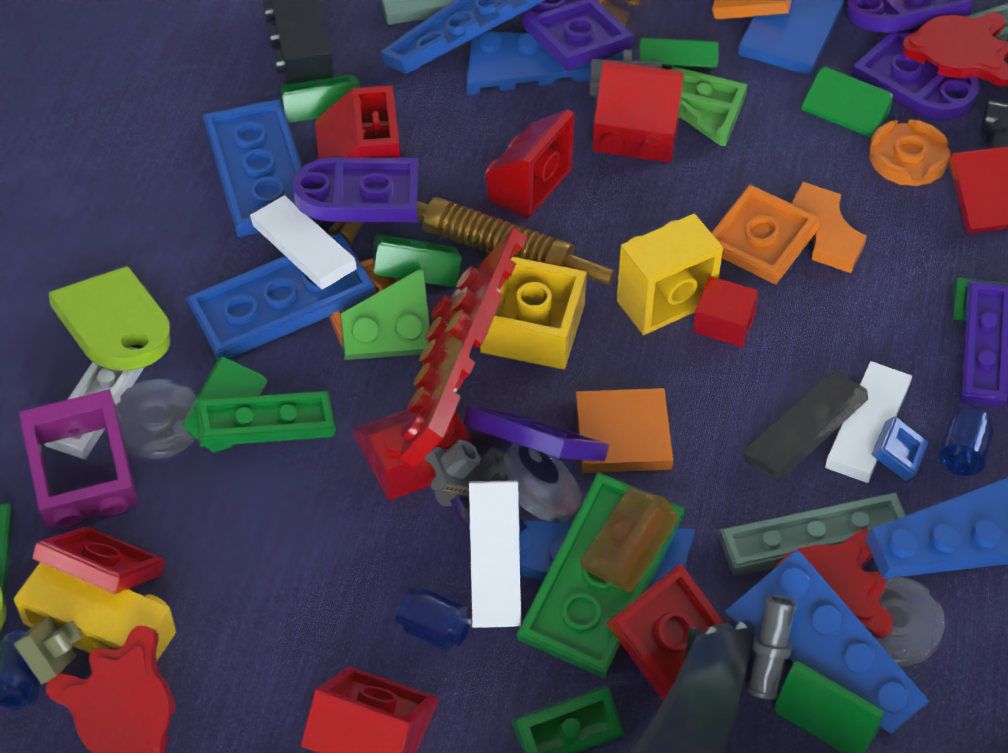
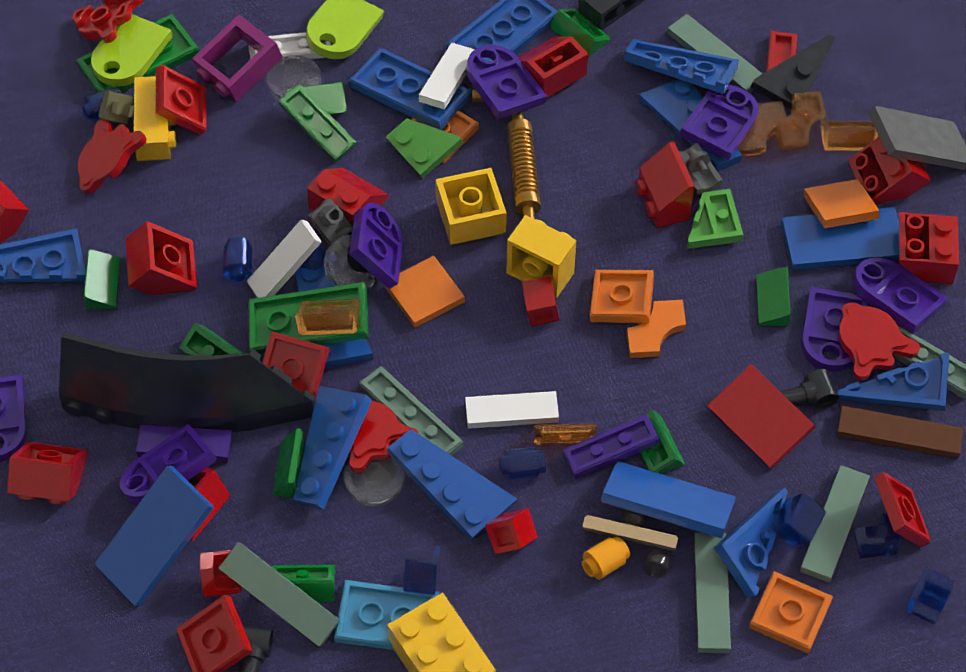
camera: 60 degrees right, 5 degrees up
green slope [373,234,462,287] -> none
red wing [399,227,527,468] -> none
red slope [485,110,574,220] -> none
green slope [639,38,719,68] -> none
clear smoke tile [743,370,868,482] -> none
dark grey pin [746,595,798,699] -> none
orange tile [869,119,950,186] -> none
blue tile [871,416,929,481] -> none
none -> clear orange slope [534,423,597,445]

